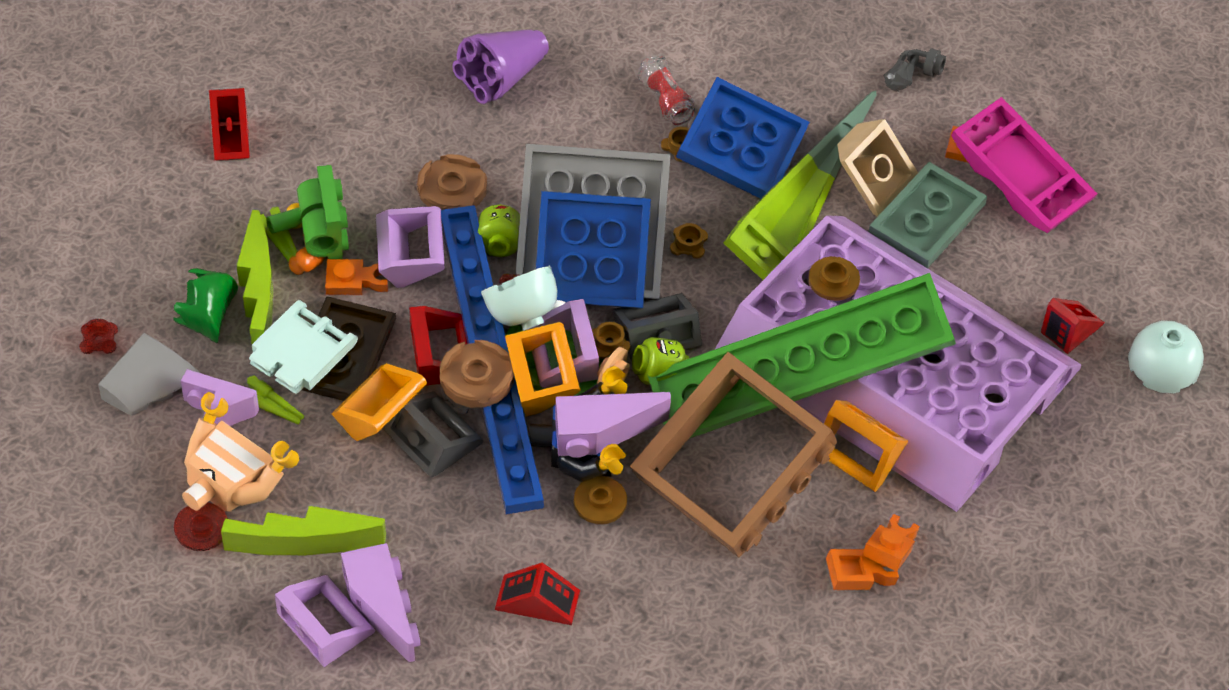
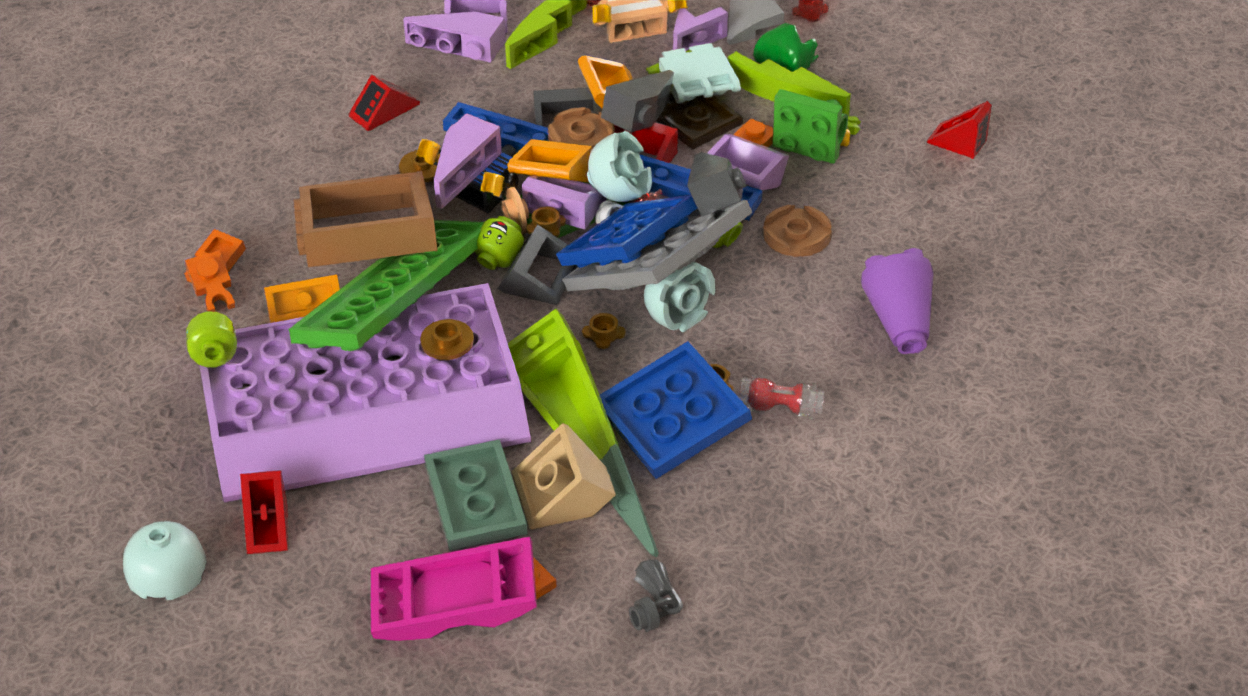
camera: 130 degrees right, 10 degrees down
none -> lime head [186,311,237,368]
none -> dark grey slope [601,70,674,132]
none -> dark grey slope [687,152,746,217]

